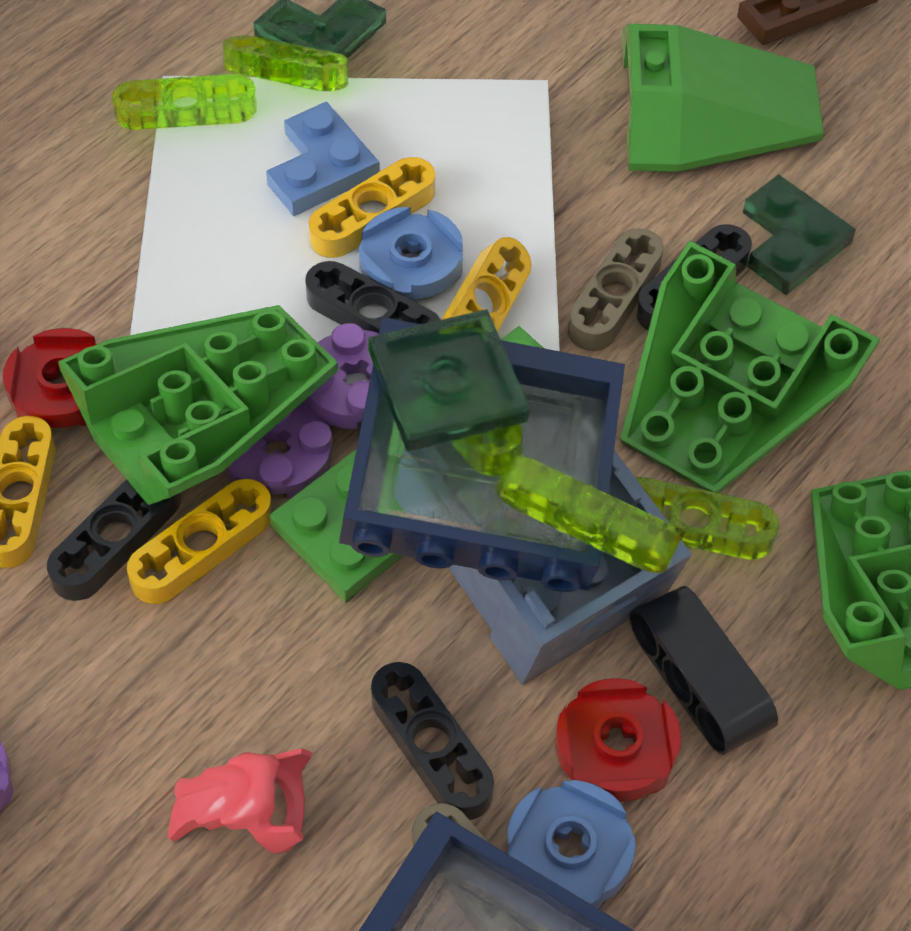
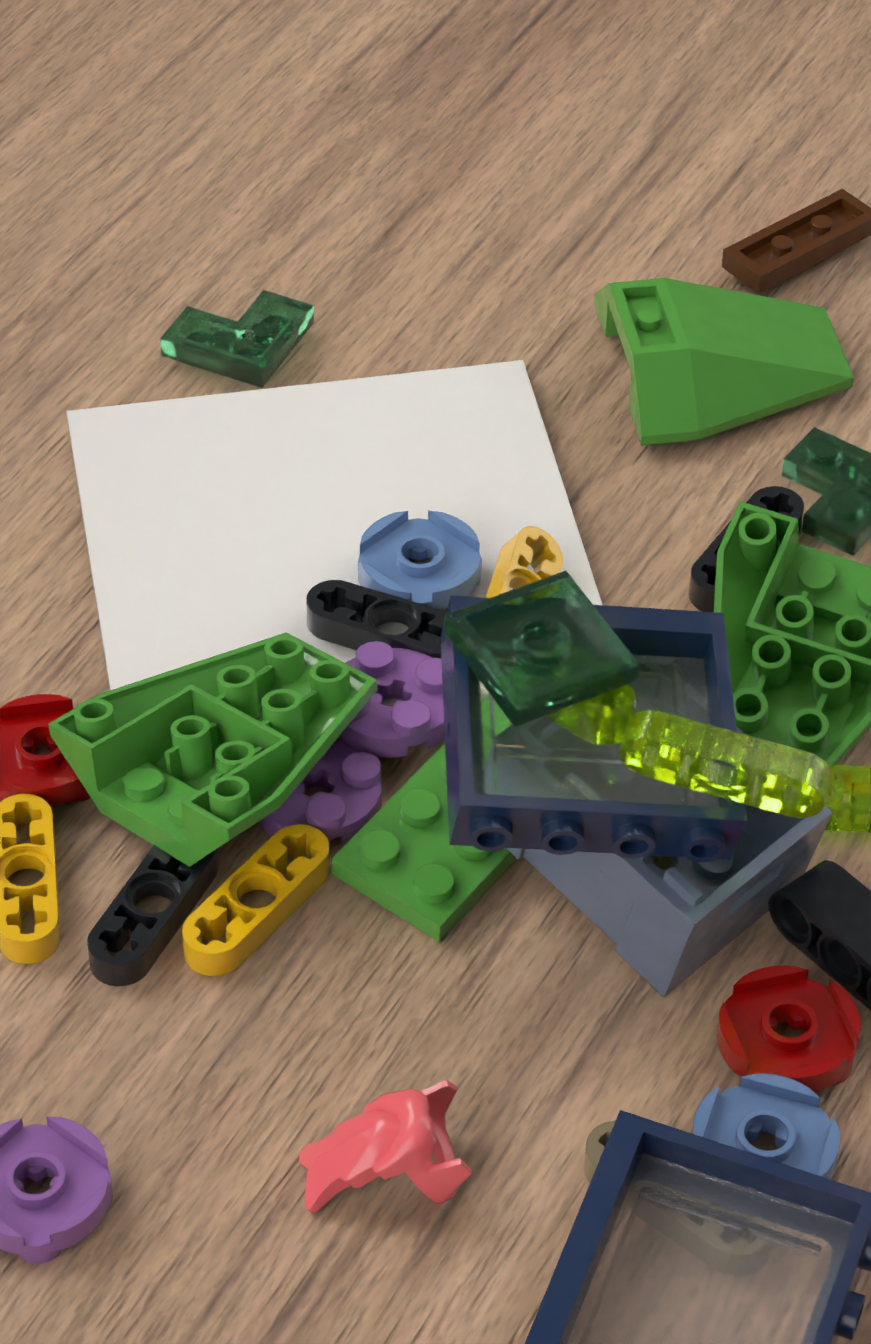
camera: 10 degrees left, 10 degrees down
clear neon green beam [111,74,257,130] -> none
clear neon green beam [223,35,348,91] -> none
medium blue plate [266,101,380,216] -> none
yellow beam [309,157,435,258] -> none
black beam [371,662,494,820] -> none
dark tan beam [568,228,664,351] -> none

